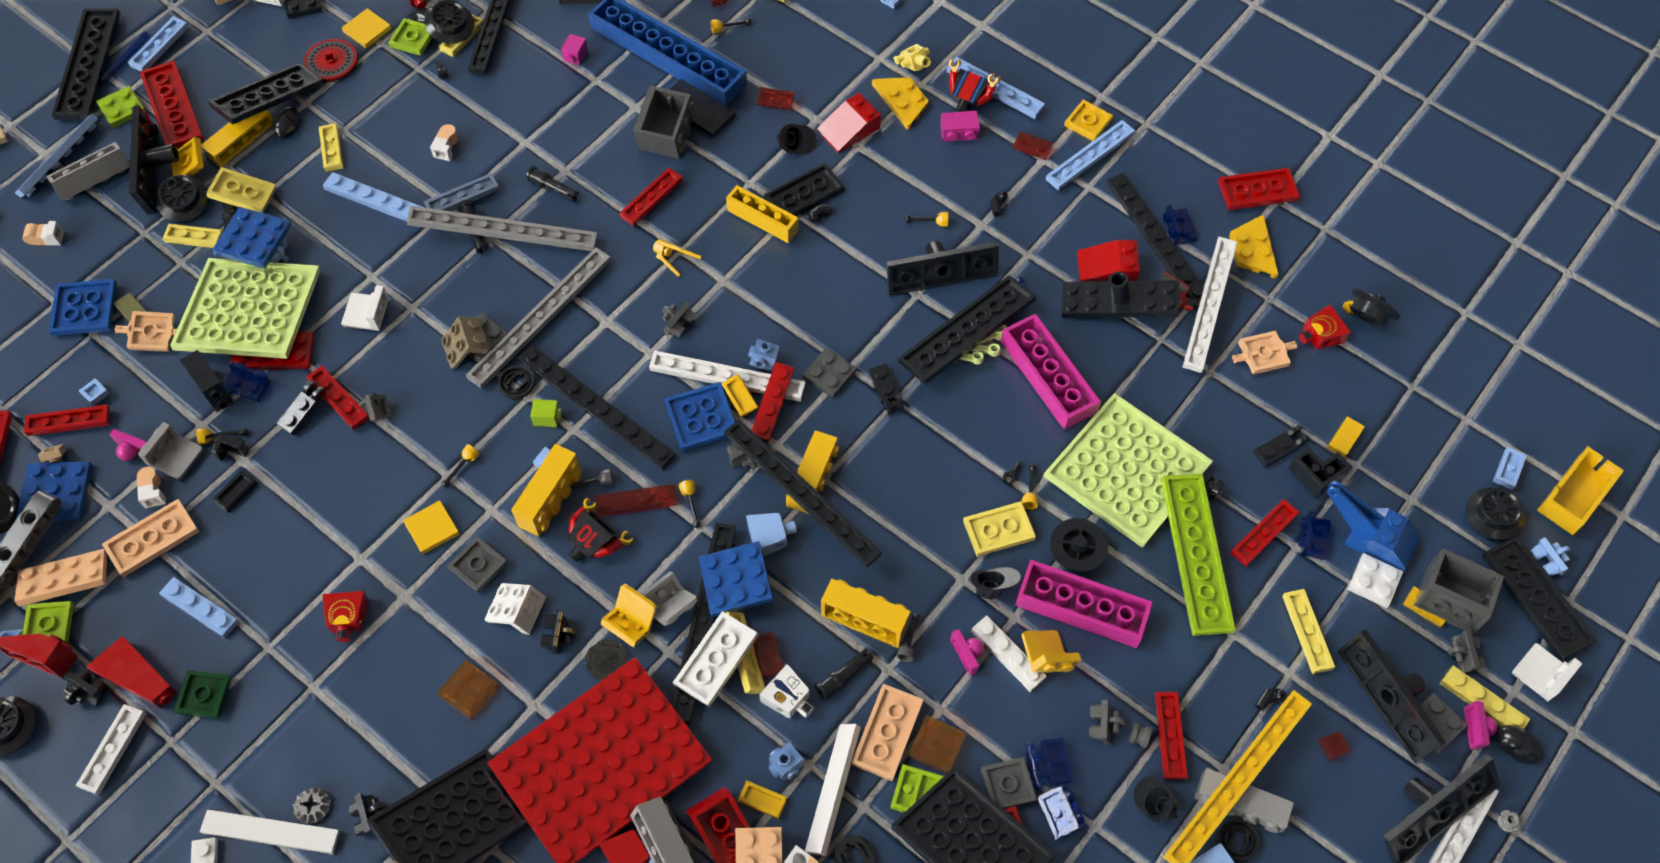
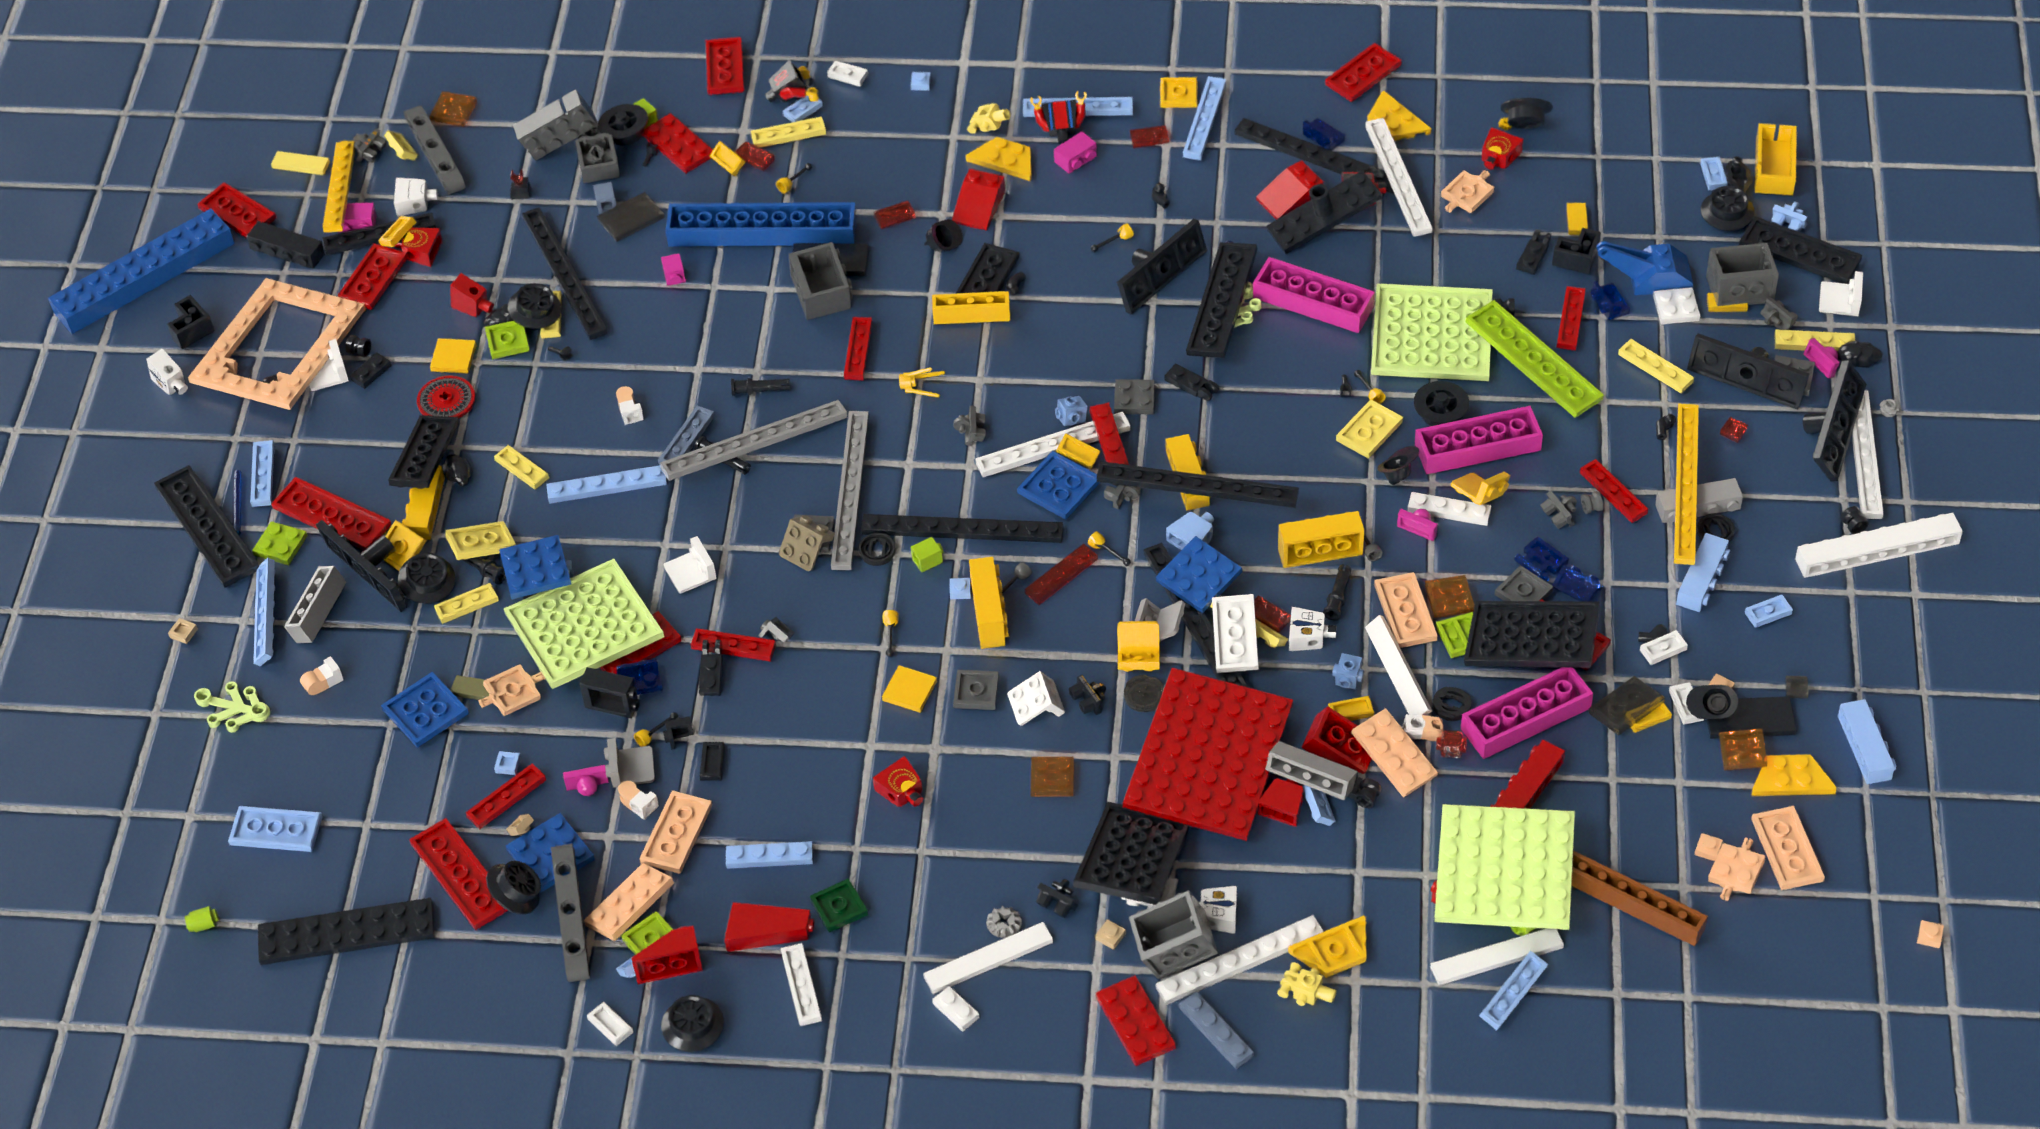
camera: 30 degrees left, 10 degrees down
black hips [64,668,107,707] -> none
torso [568,498,633,562] -> none
black piece [1134,776,1178,822] -> none
none -> black arm [1725,156,1752,193]

